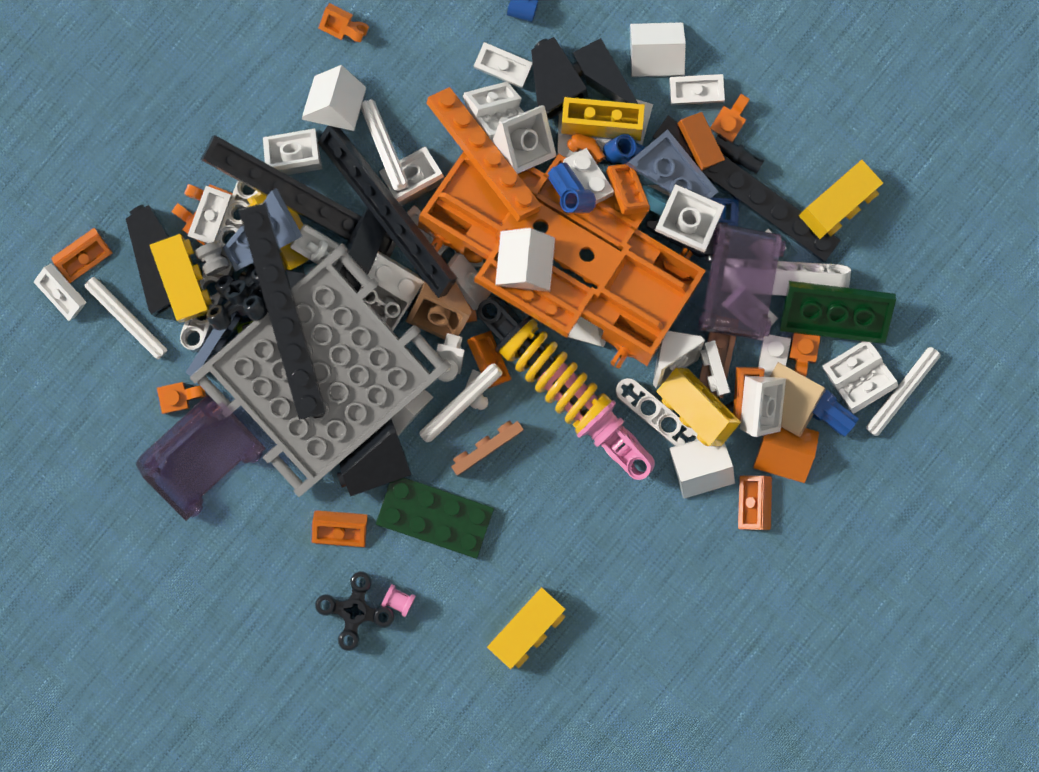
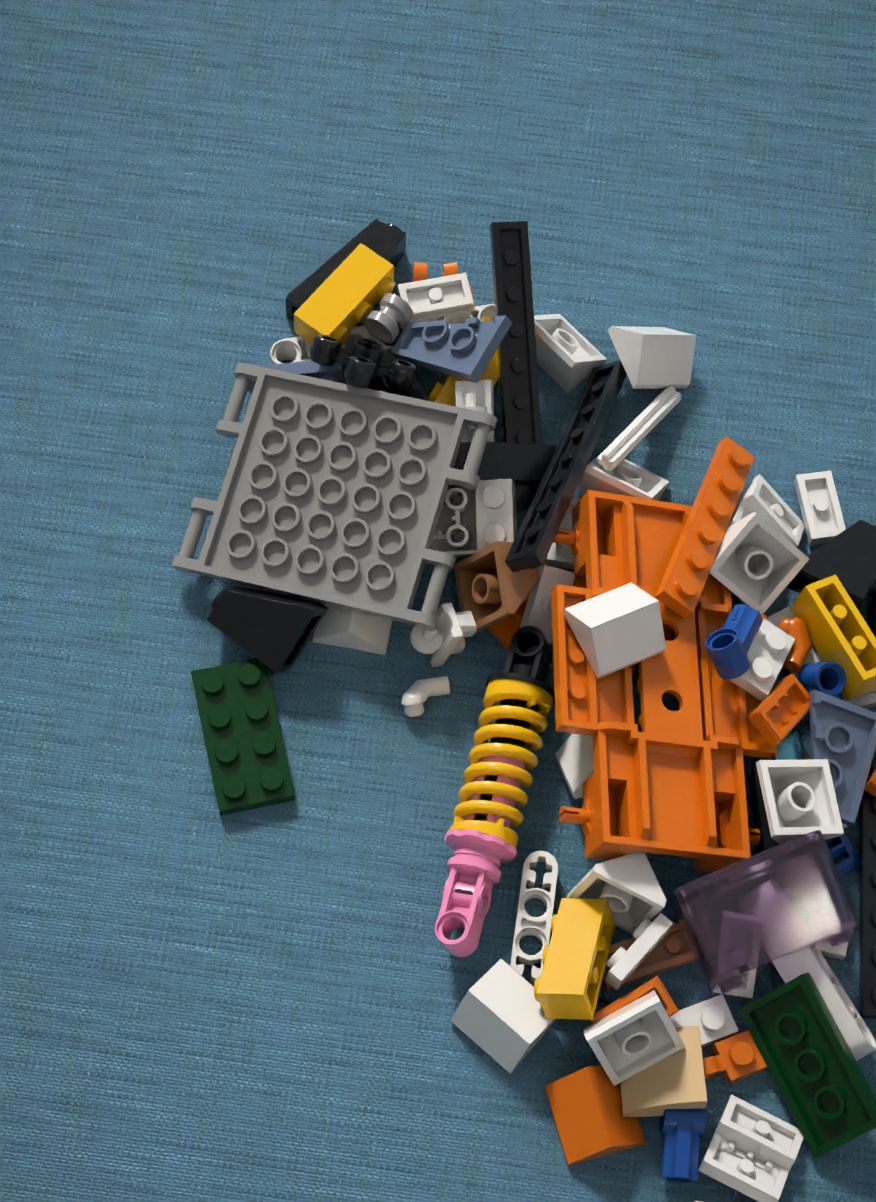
camera: 55 degrees right, 20 degrees down
white plate [34,263,87,321] -> none
orange slope [52,228,113,283] -> none
white axle [85,277,167,359] -> none
clear purple windscreen [136,395,266,521] -> none
orange plate [157,382,207,414] -> none
black plate [239,202,326,420] -> none
orange slope [312,510,368,547] -> none
black gear [315,571,395,651] -> none
orange plate [318,3,369,43] -> none
bright pink bush [381,584,416,617] -> none
white axle [419,364,503,443] -> none
nougat plate [451,420,524,476] -> none
orange plate [467,331,512,389] -> none
yellow brick [487,587,566,669] -> none
orange slope [738,476,772,530] -> none

